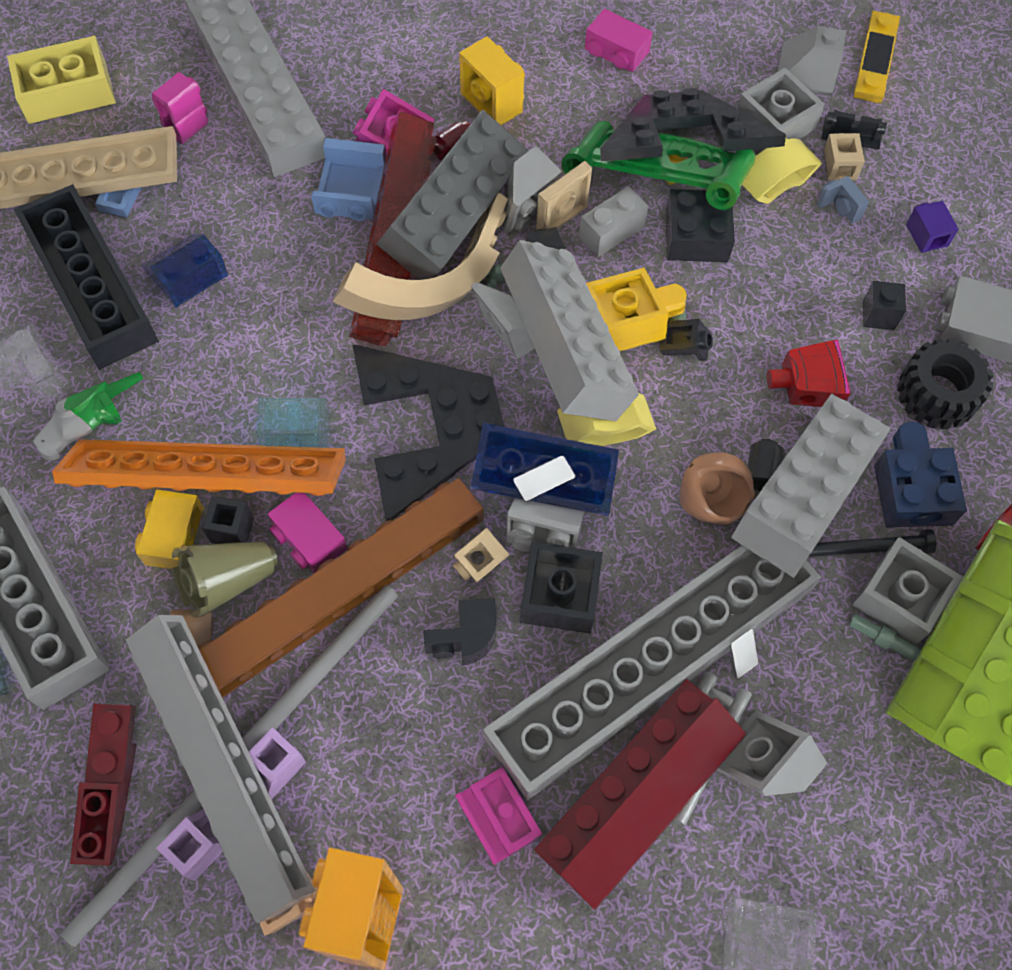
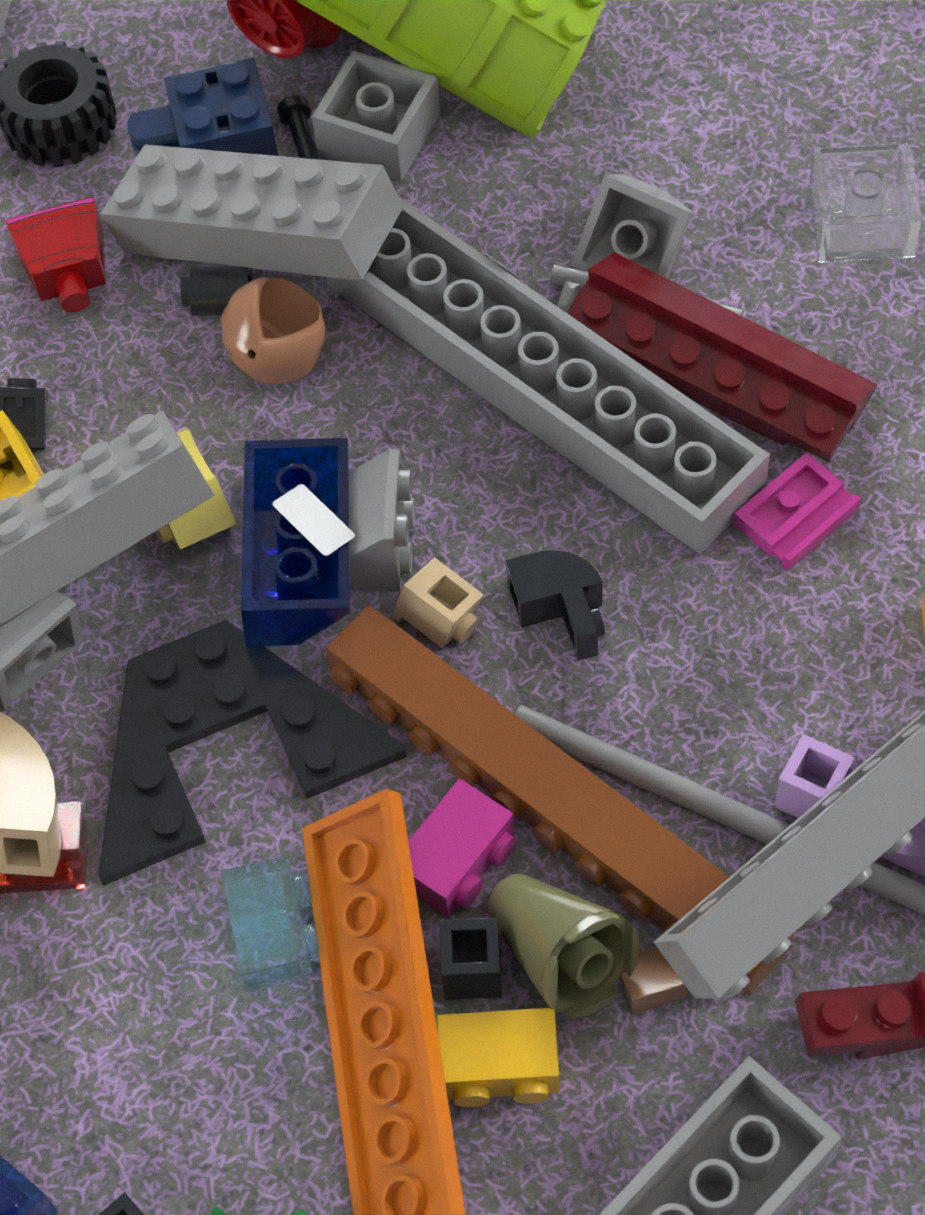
camera: 95 degrees left, 5 degrees down
black brick [520,541,603,634] -> none
sand green bar [848,613,921,661] -> none

